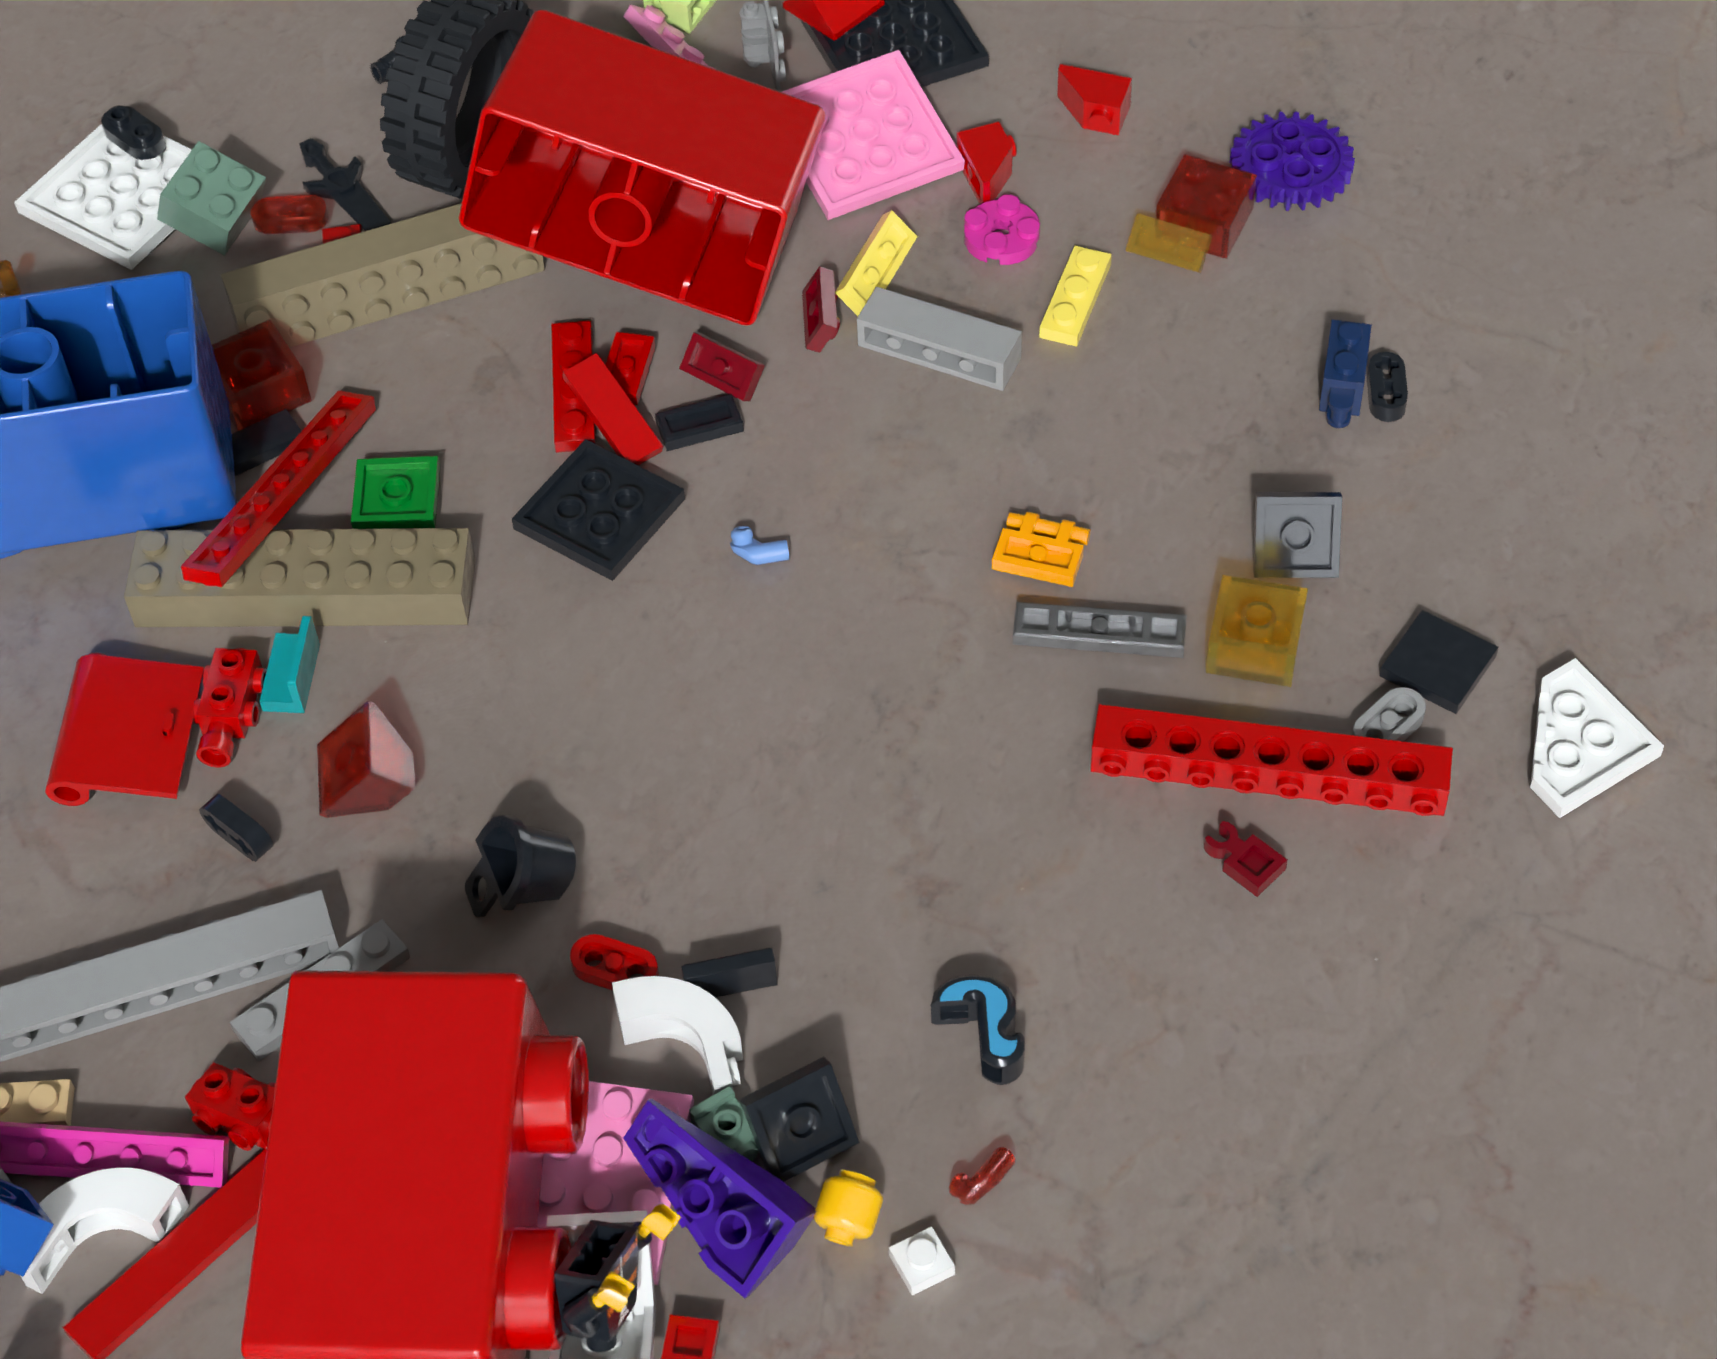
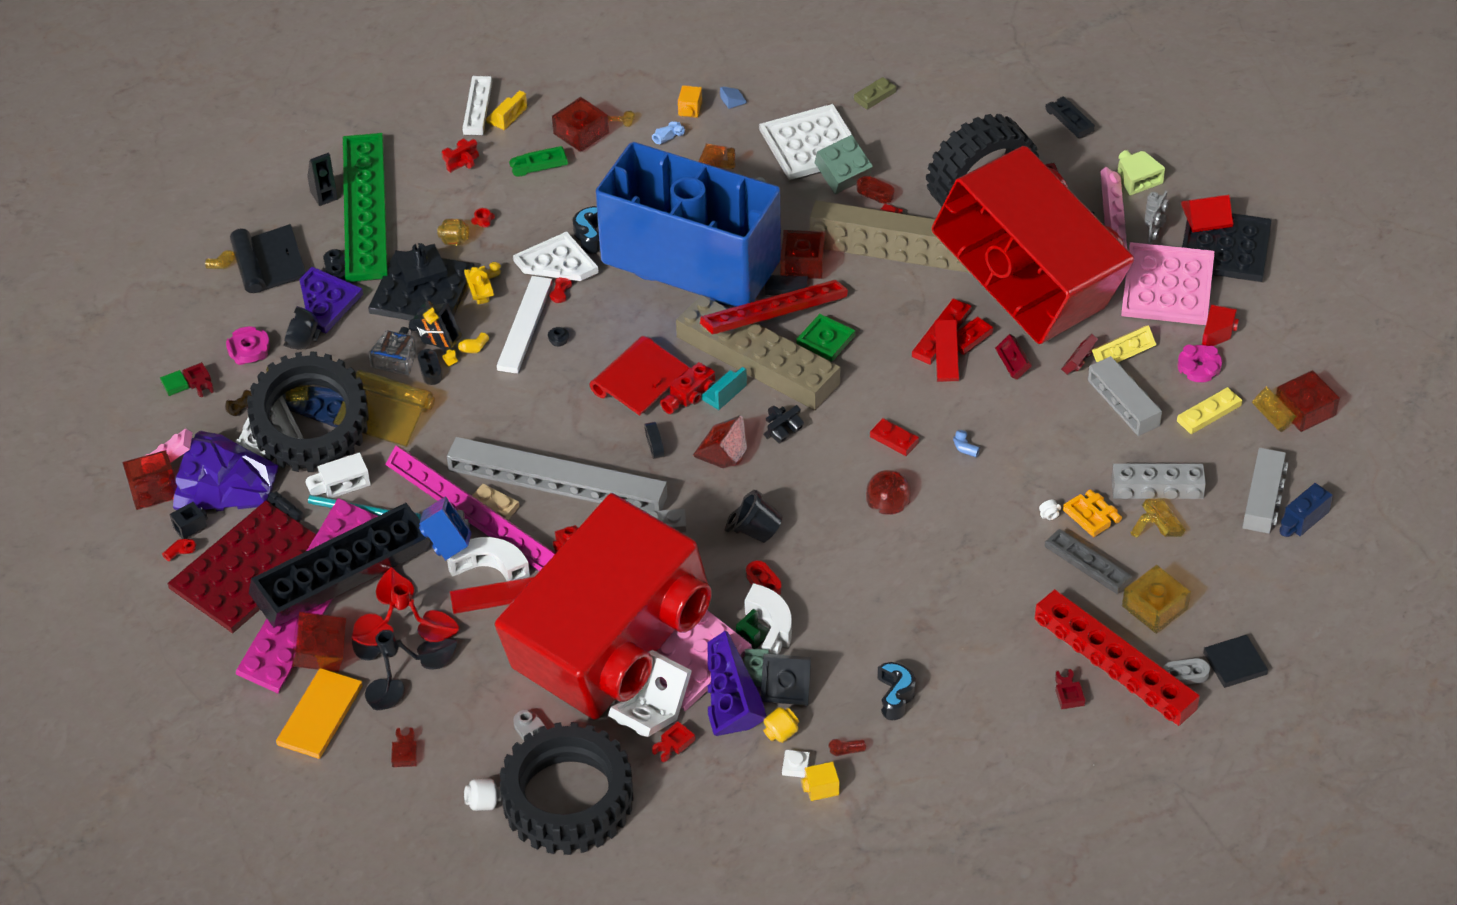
camera: 35 degrees right, 5 degrees down
black plate [101,106,165,160] -> none
black sword [299,138,392,231] -> none
black plate [512,439,685,581] -> none
black torso [554,1203,681,1352] -> none
black tile [655,394,744,452] -> none
black tile [681,948,778,998] -> none
red slope [1057,64,1132,136] -> none
dark purple gear [1230,111,1355,211] -> none
tile [1253,492,1343,578] -> none
black beam [1367,352,1408,422] -> none
white plate [1530,658,1664,818] -> none
none -> dark green panel [736,609,770,649]
none -> black hips [763,405,805,444]
none -> yellow brick [801,762,839,801]
none -> olive plate [854,77,896,110]
none -> clear red cylinder [866,470,910,515]
none -> red plate [870,418,919,456]
none -> white plate [1039,500,1061,520]
none -> light grey brick [1111,464,1206,499]
none -> clear yellow plate [1131,499,1186,537]
none -> light grey brick [1243,448,1289,534]

